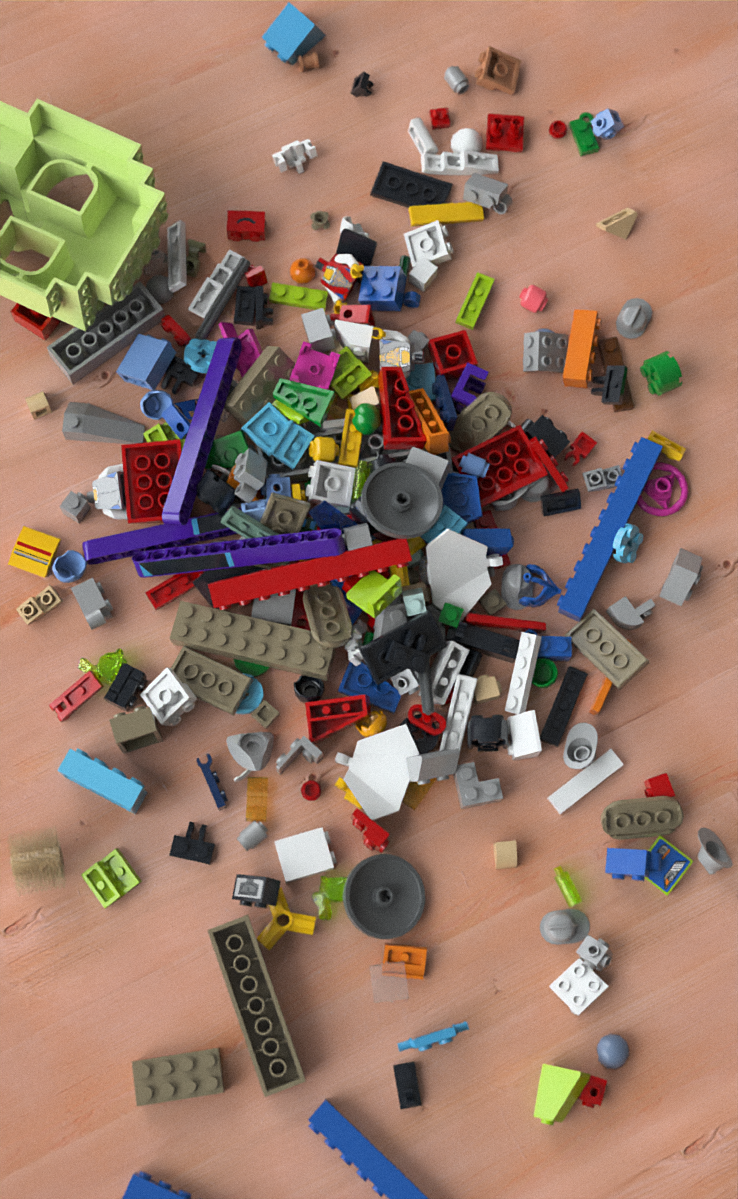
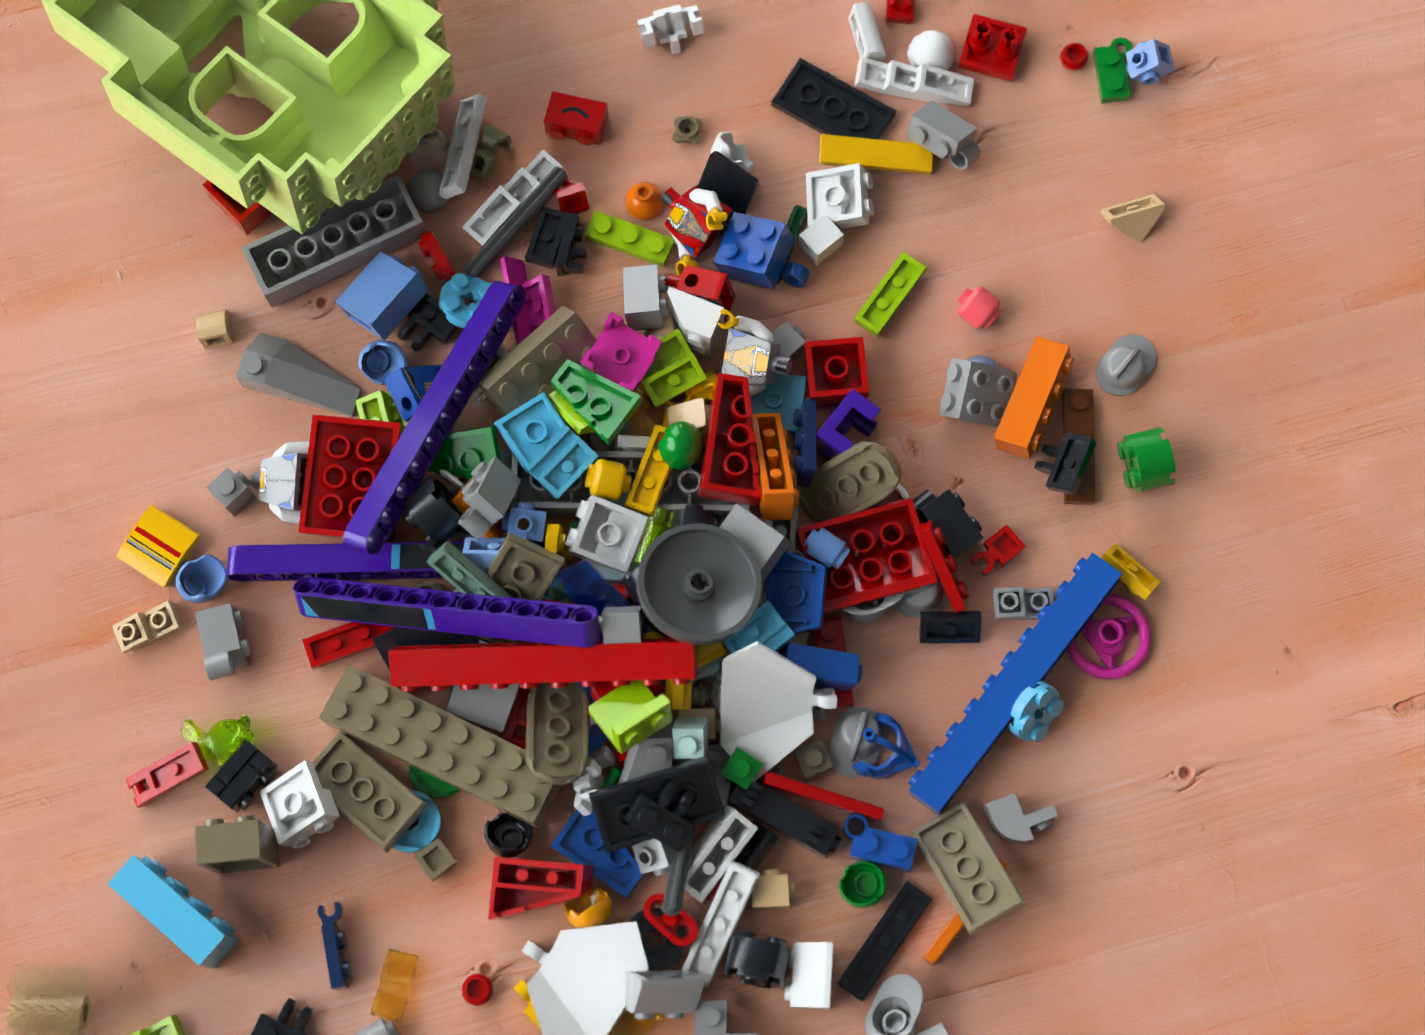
camera: 20 degrees right, 0 degrees up
light grey hat [226,732,274,782] -> none
light grey bracket [276,736,323,775] -> none
white plate [505,632,542,714] -> none
light grey brick [660,548,703,606] -> none

